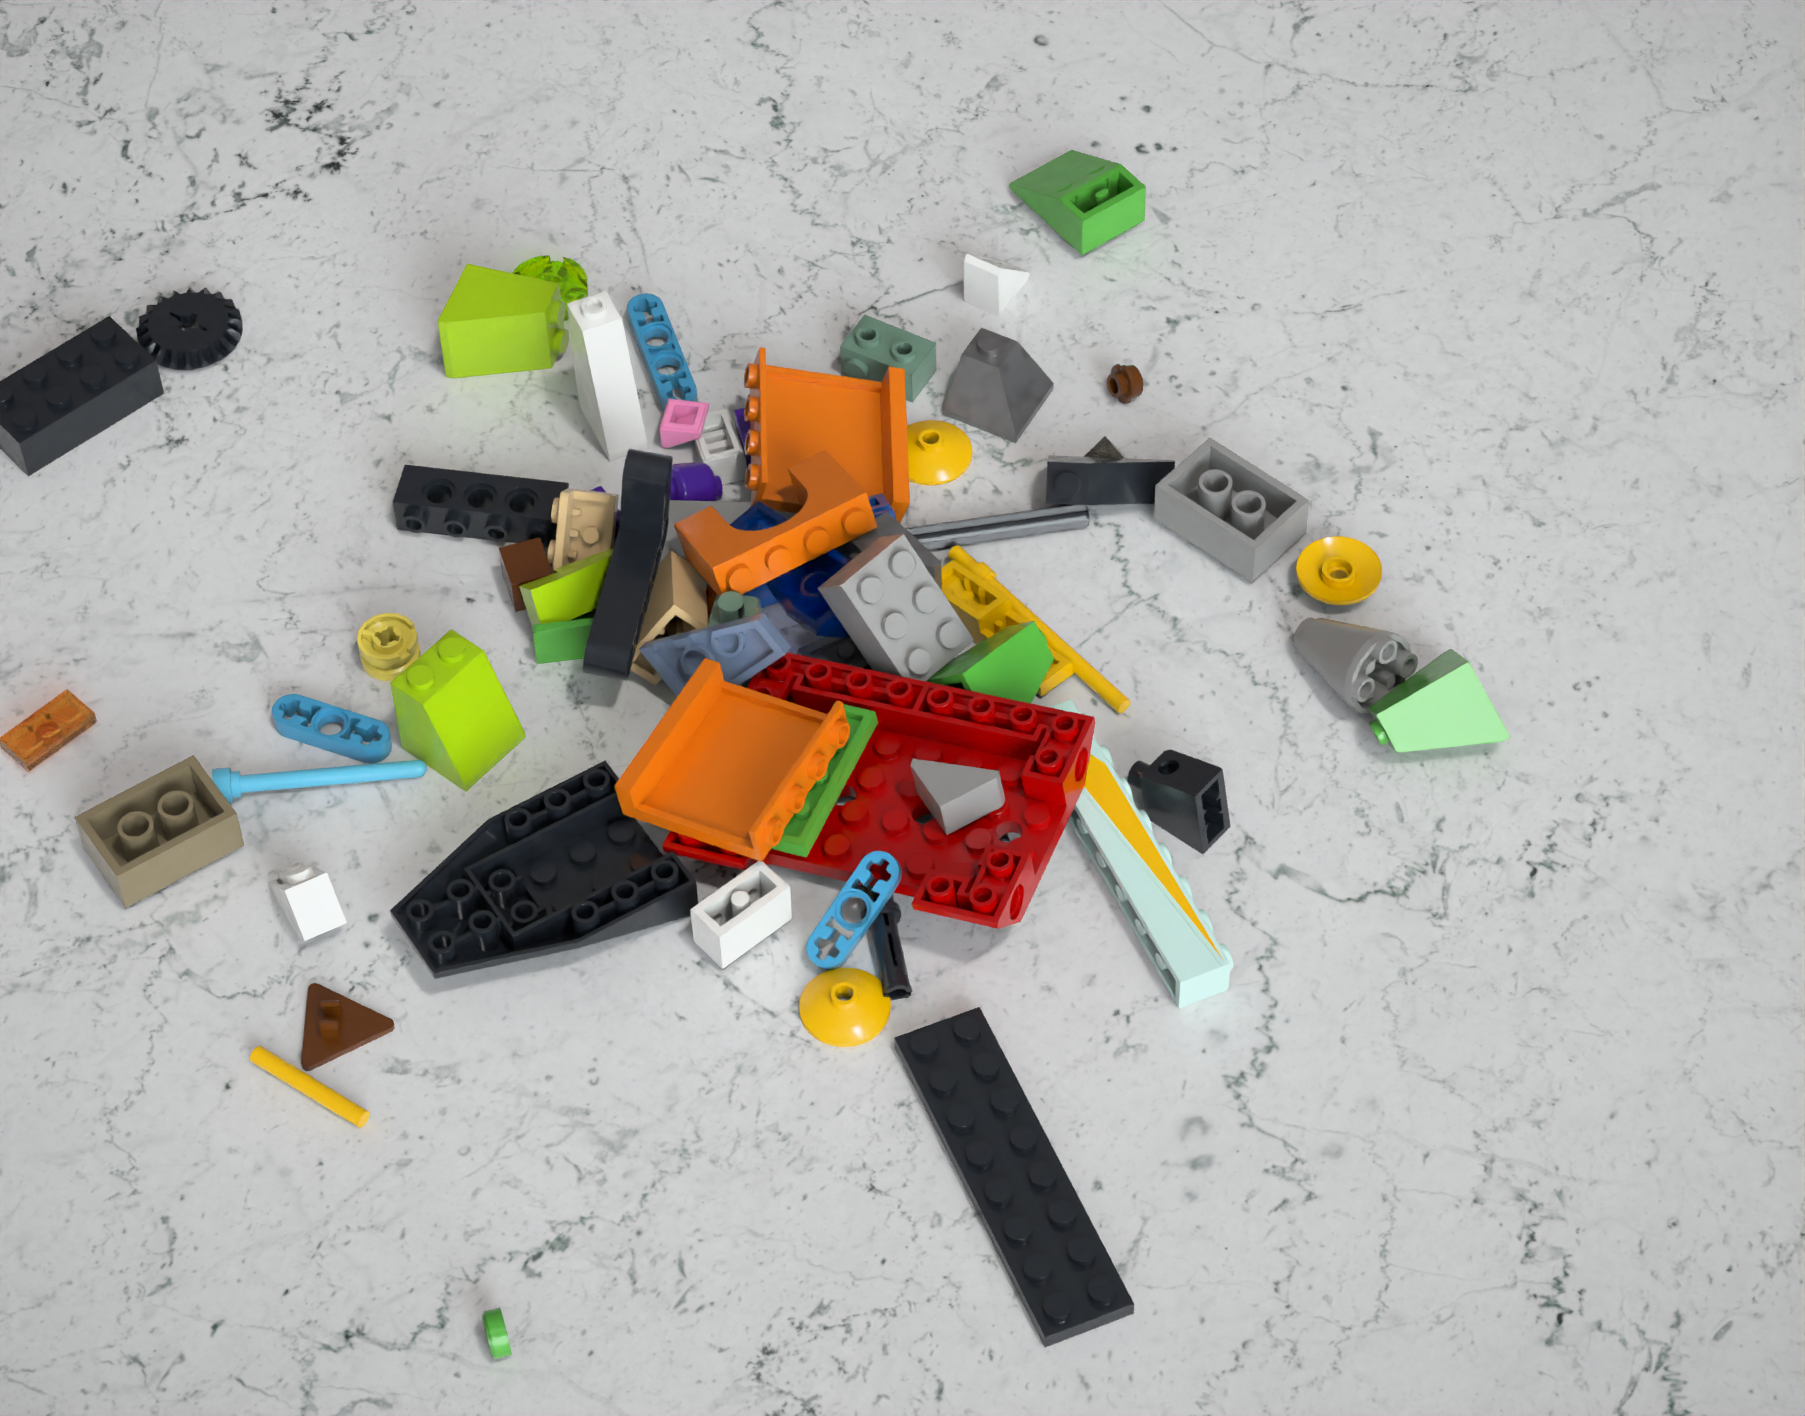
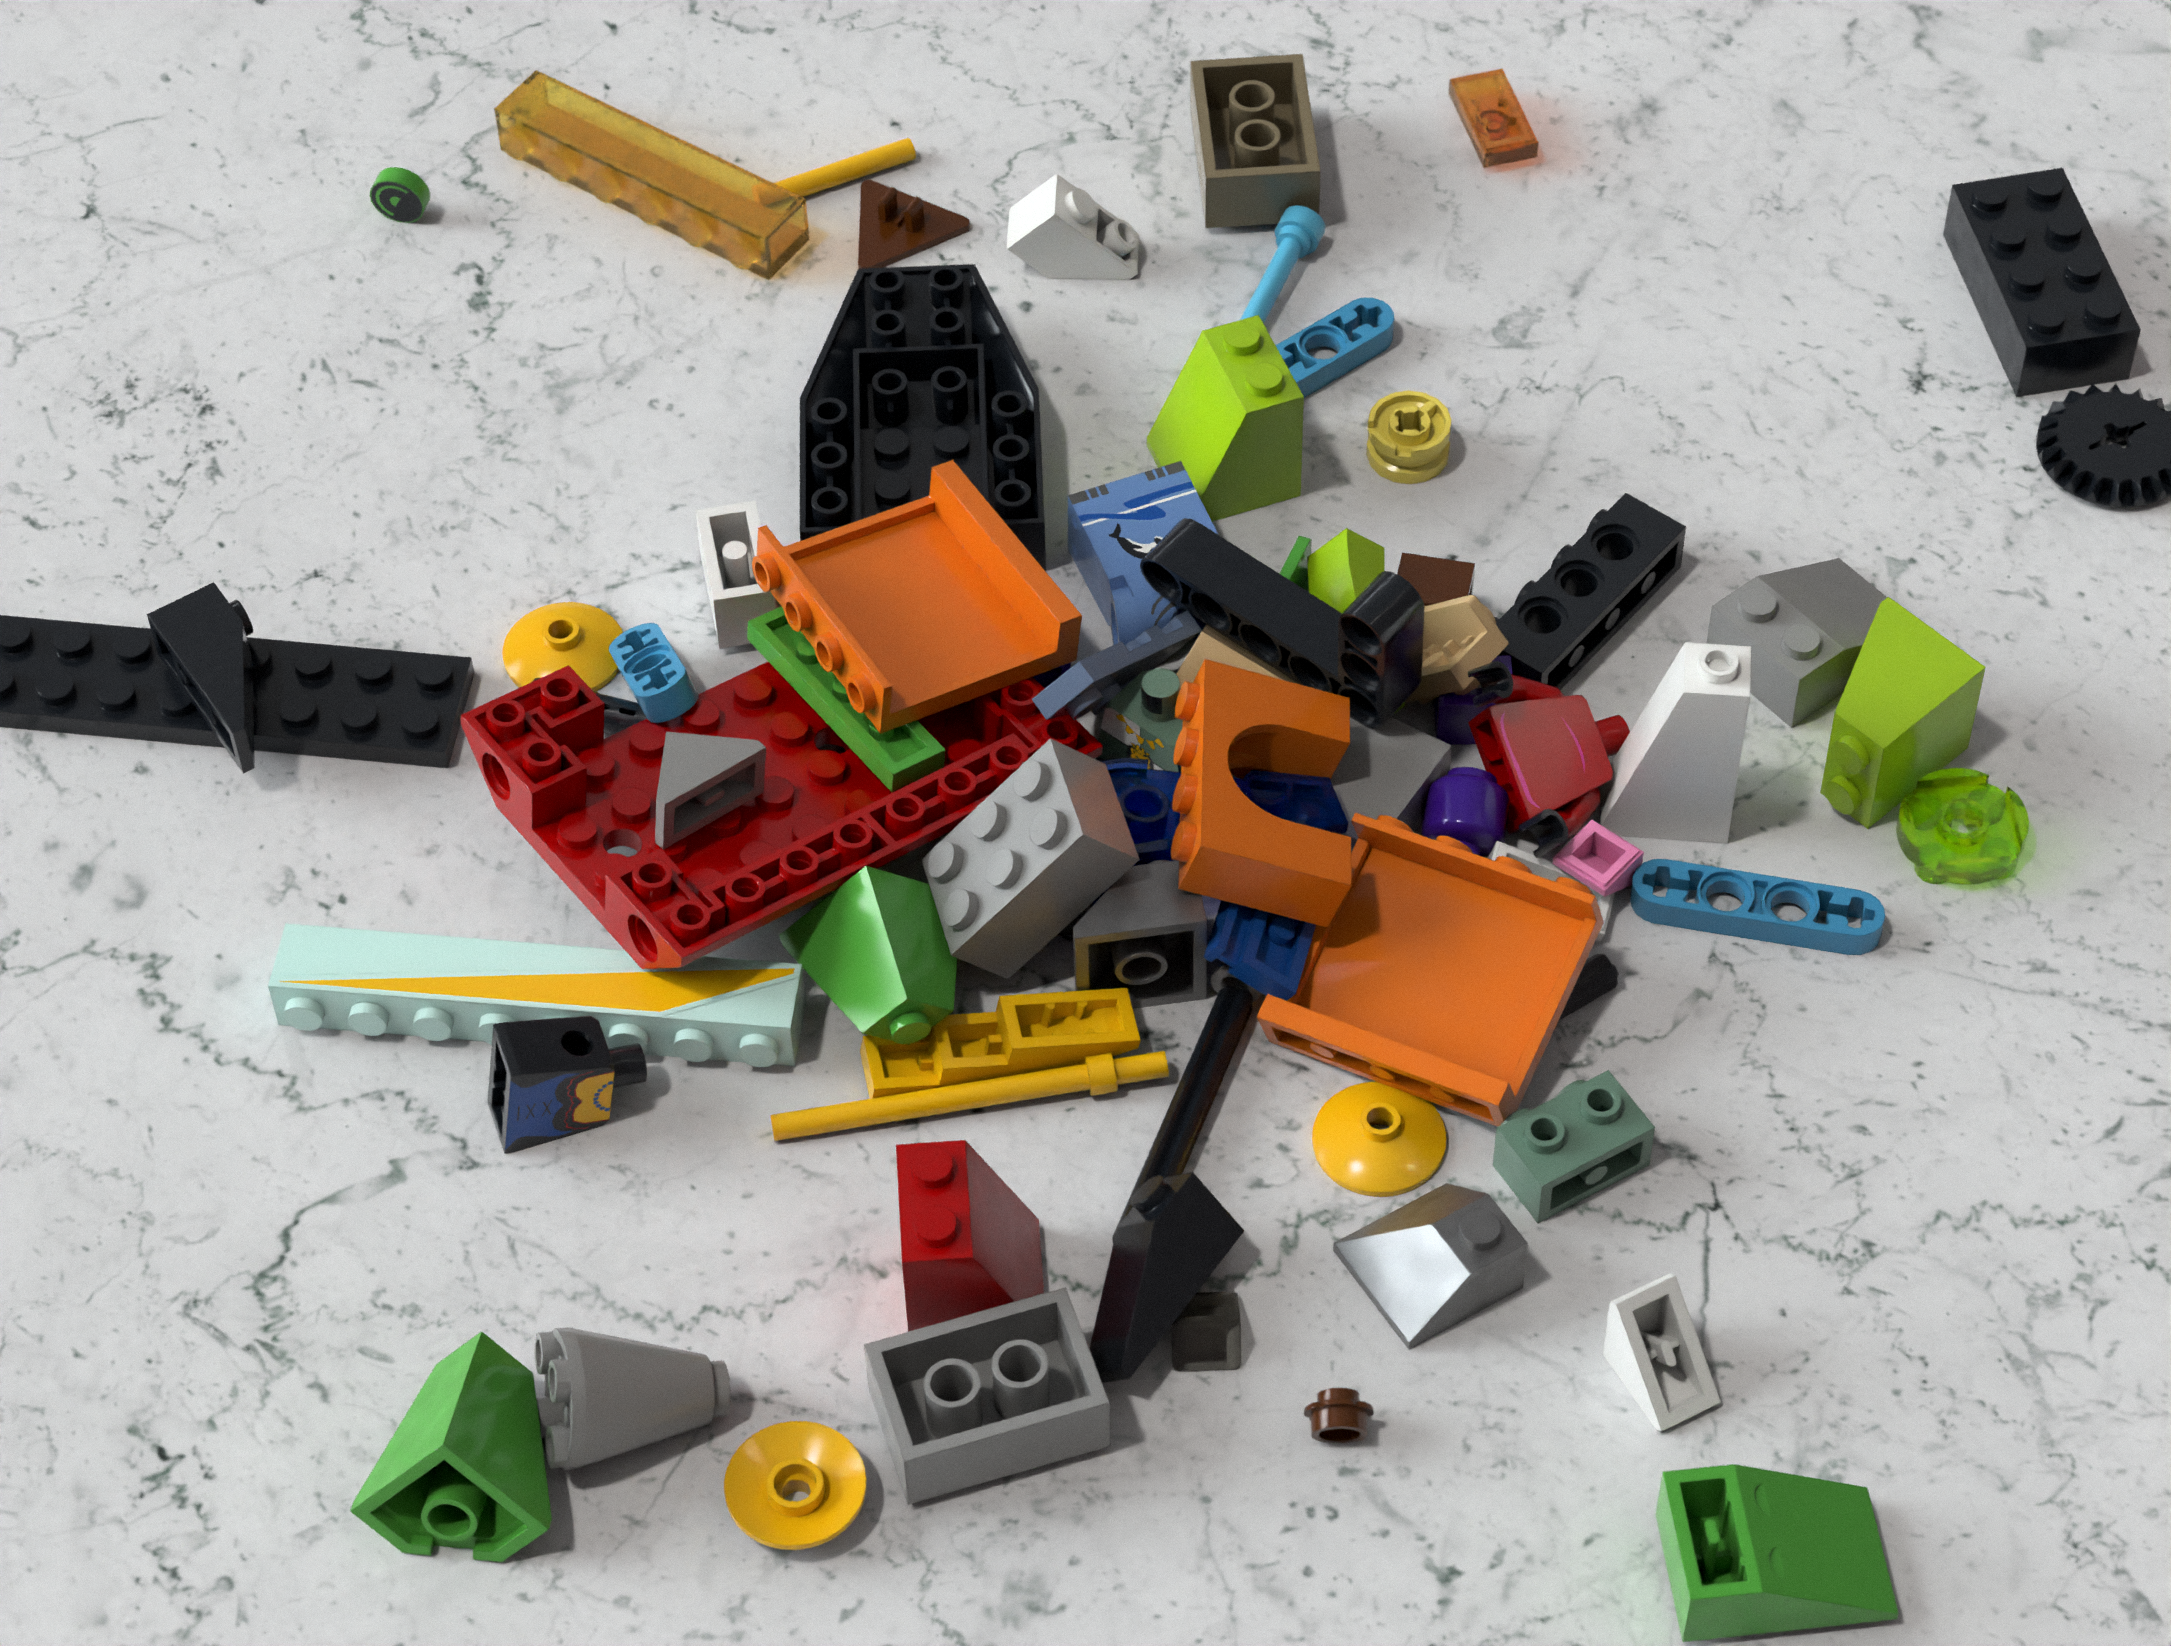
camera: 120 degrees right, 0 degrees up
none -> black slope [147,582,255,774]
none -> clear yellow brick [494,70,809,280]
none -> red slope [896,1140,1044,1332]
none -> medium blue piece [1068,461,1218,645]
none -> red torso [1467,661,1630,858]
none -> light grey slope [1706,558,1887,728]

